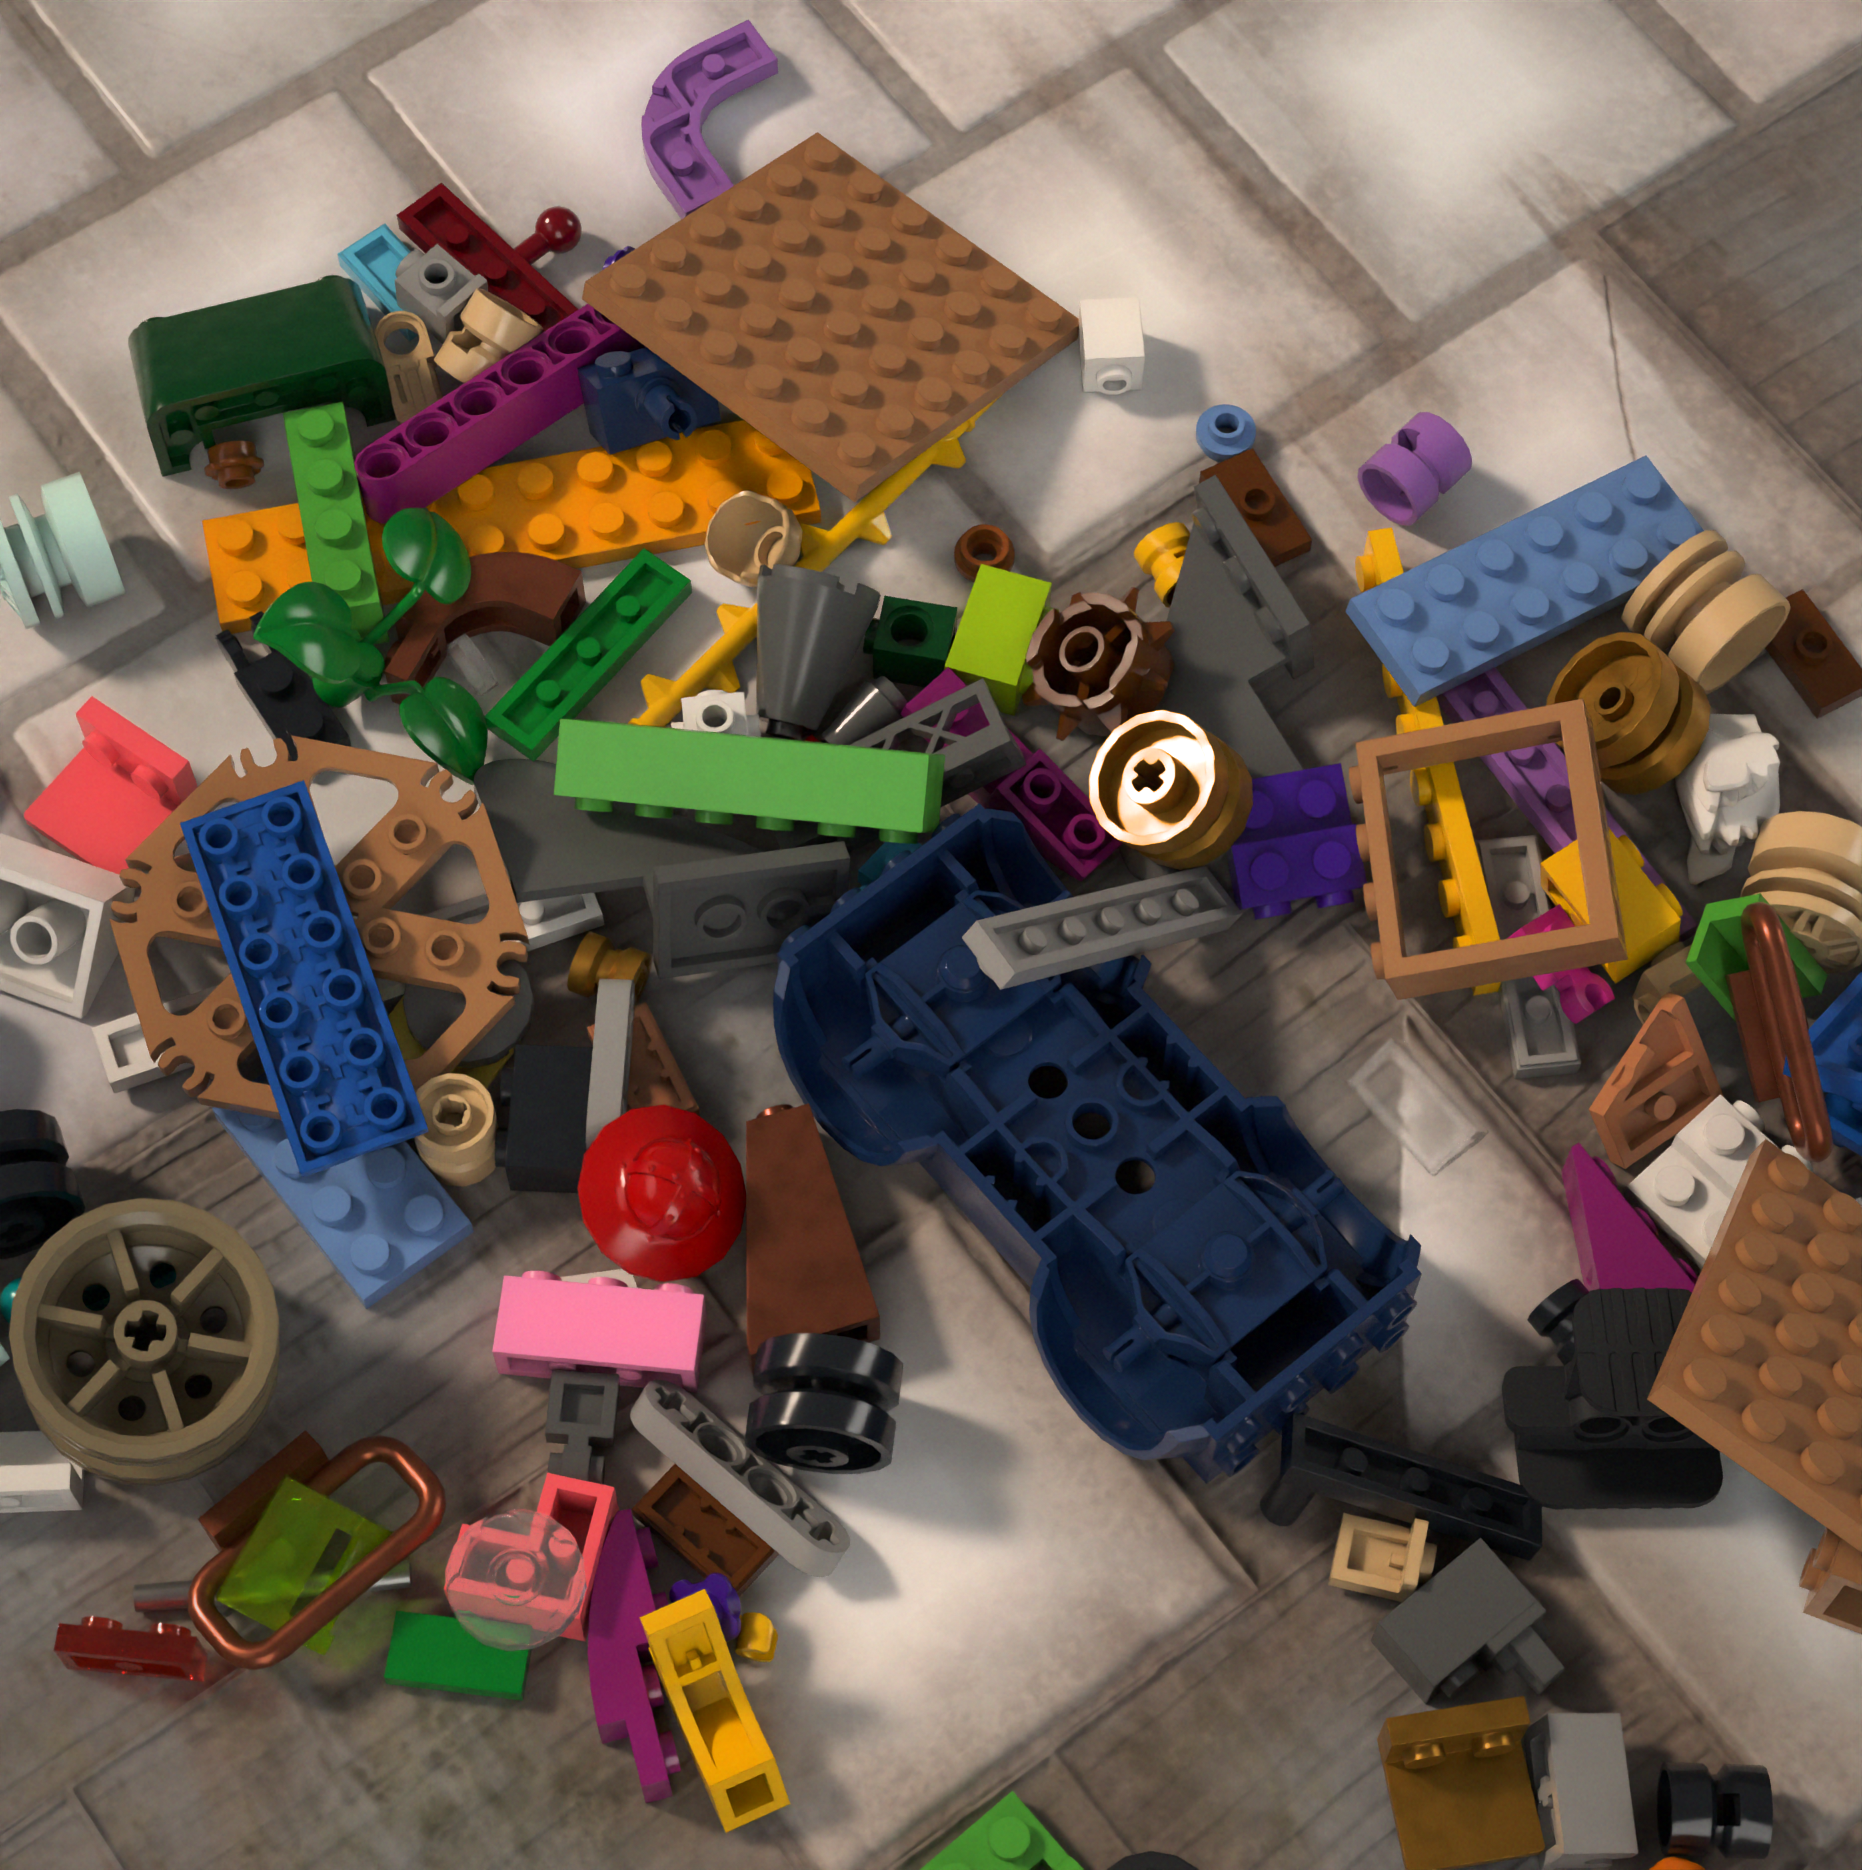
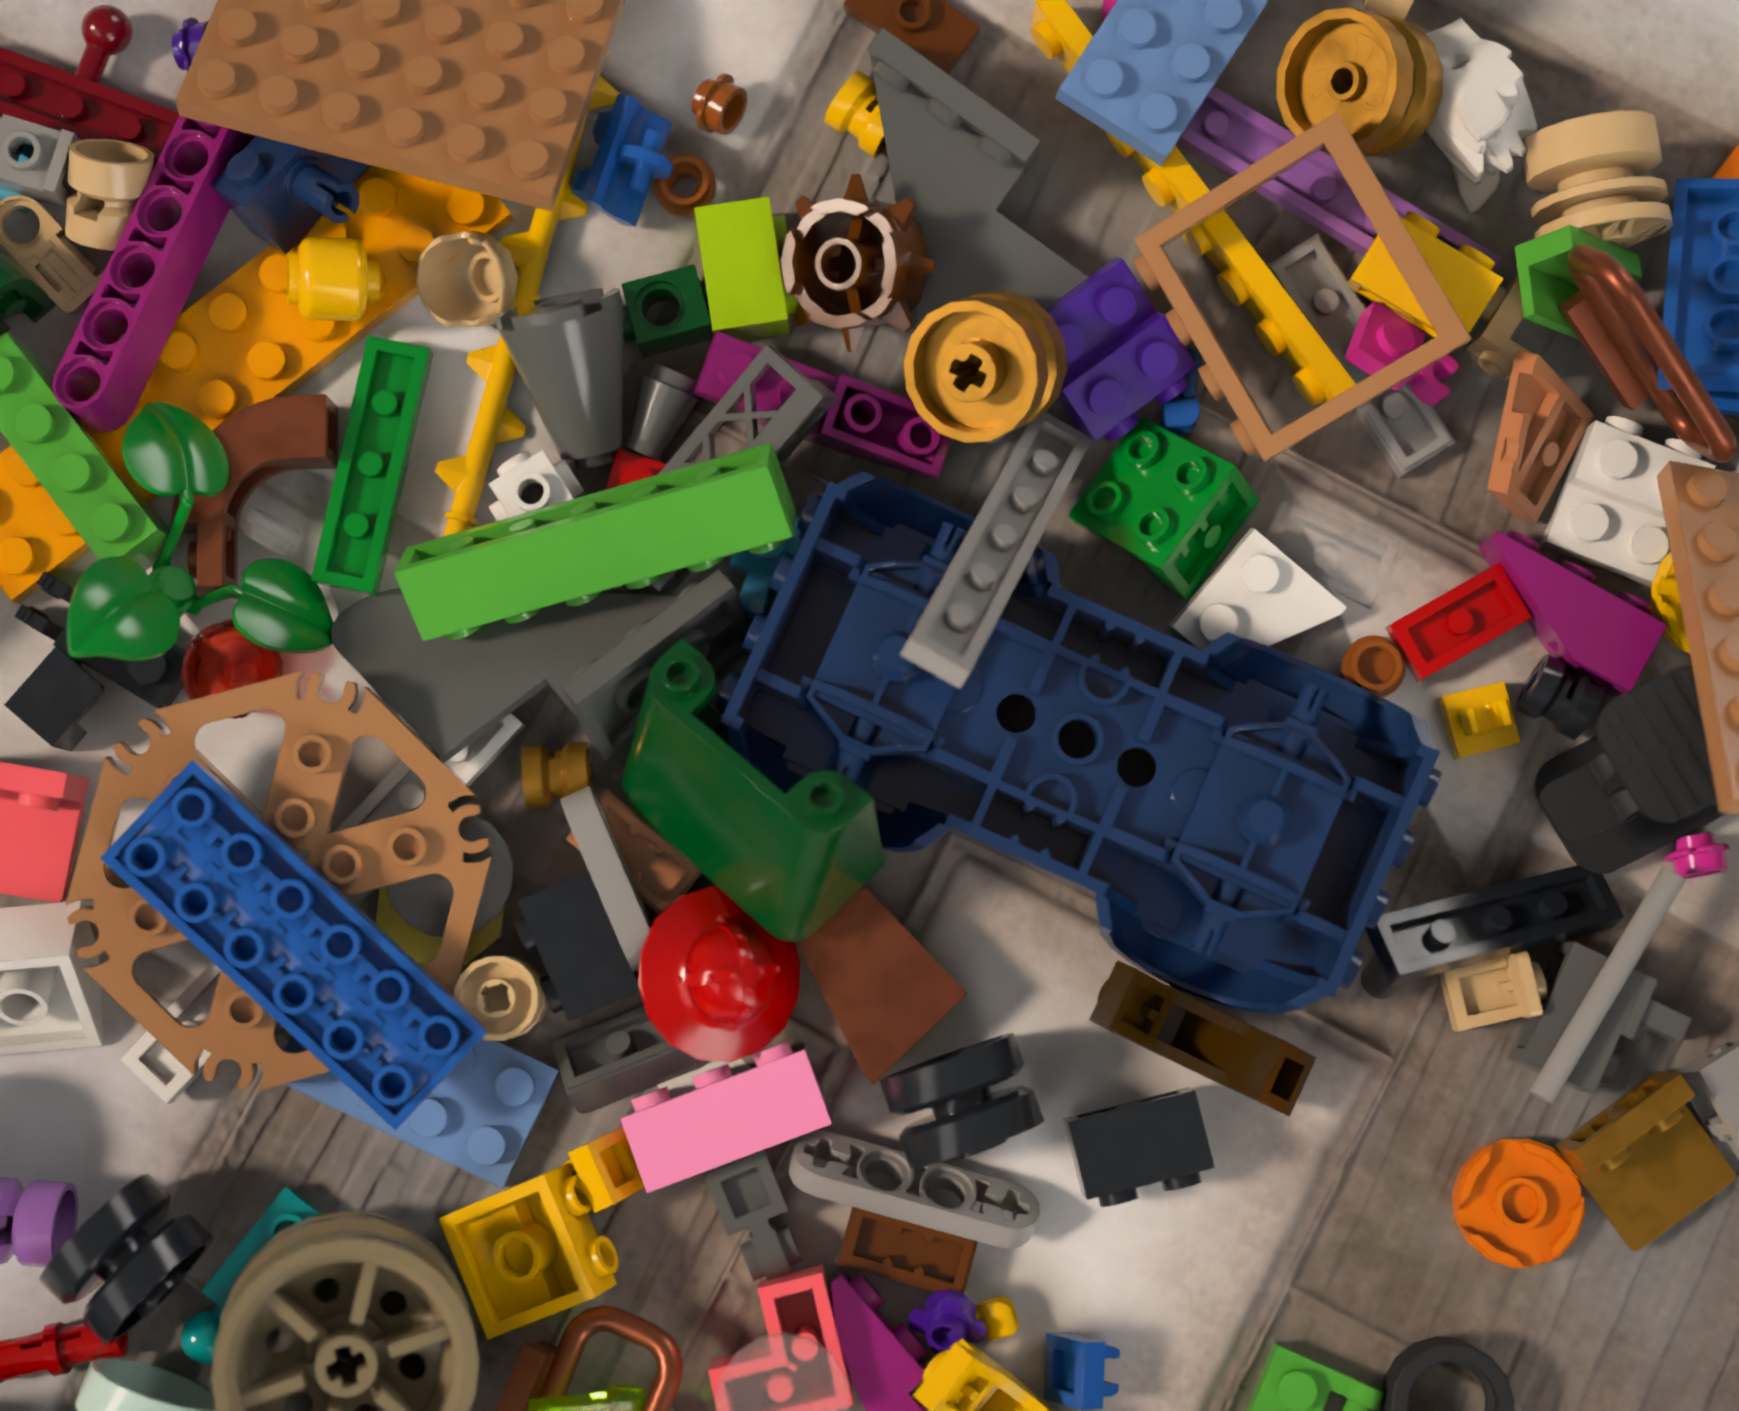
camera: 25 degrees left, 20 degrees up
none -> black panel [4,647,105,752]
none -> clear red hair [180,619,283,719]
none -> yellow head [286,237,380,321]
none -> yellow plate [438,1163,618,1340]
none -> dark grey slope [551,1005,698,1114]
none -> yellow tile [563,1126,645,1213]
none -> blue hips [571,94,674,227]
none -> dark green windscreen [622,638,885,942]
none -> dark orange plate [692,73,747,135]
none -> blue tile [1044,1332,1120,1410]
none -> black brick [1063,1087,1215,1207]
none -> green bracket [1069,418,1259,601]
none -> dark brown arch [1089,960,1316,1117]
none -> blue hand [1161,348,1202,435]
none -> white wing [1169,528,1347,650]
none -> dark orange plate [1341,636,1406,698]
none -> red plate [1385,563,1532,682]
none -> yellow tile [1438,681,1521,760]
none -> orange tile [1452,1137,1585,1269]
none -> light grey bar [1529,867,1686,1105]
none -> dark pink plate [1665,833,1731,879]

